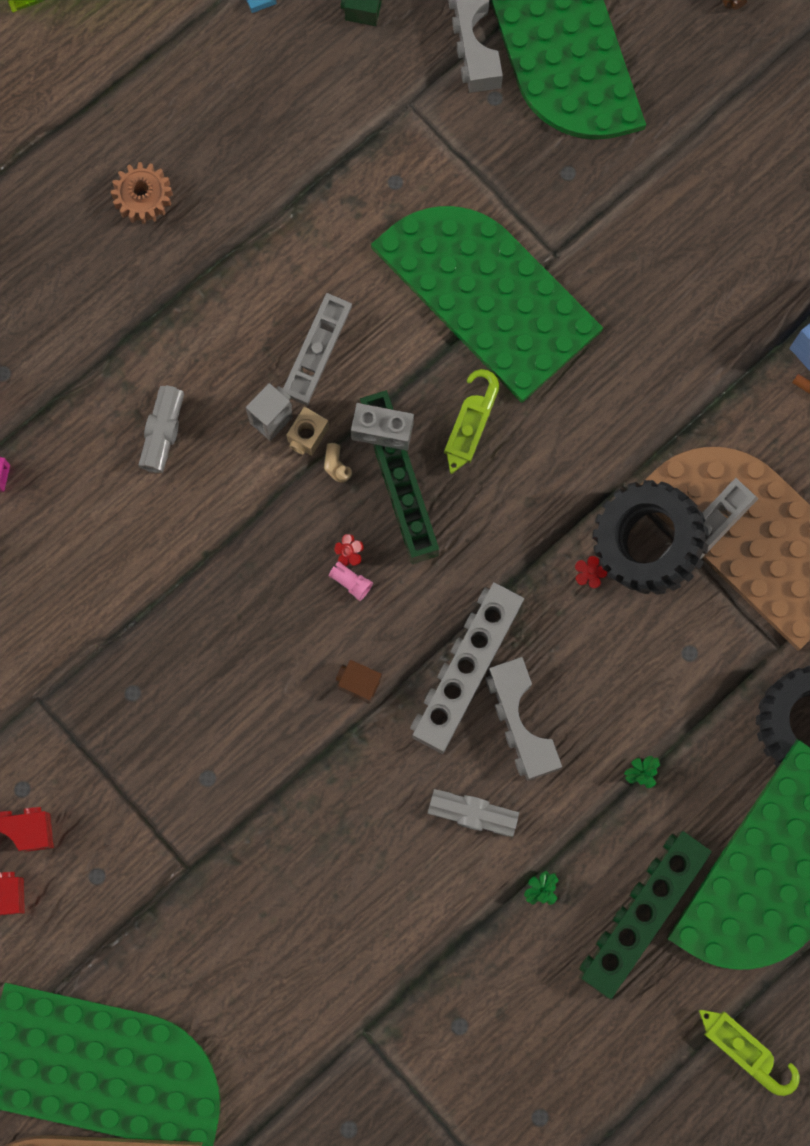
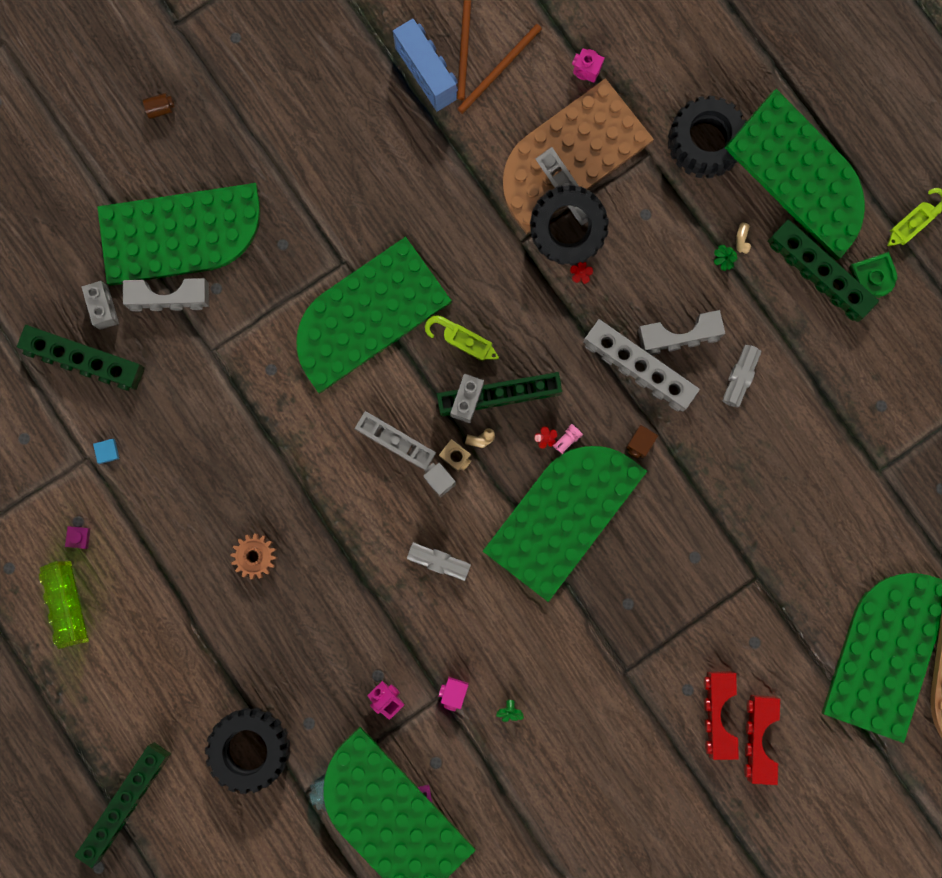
camera: 80 degrees left, 5 degrees up
green plant [524,871,558,905] -> none
none -> green plate [482,446,647,602]
none -> tan arm [736,223,751,254]
none -> green tile [849,252,897,298]

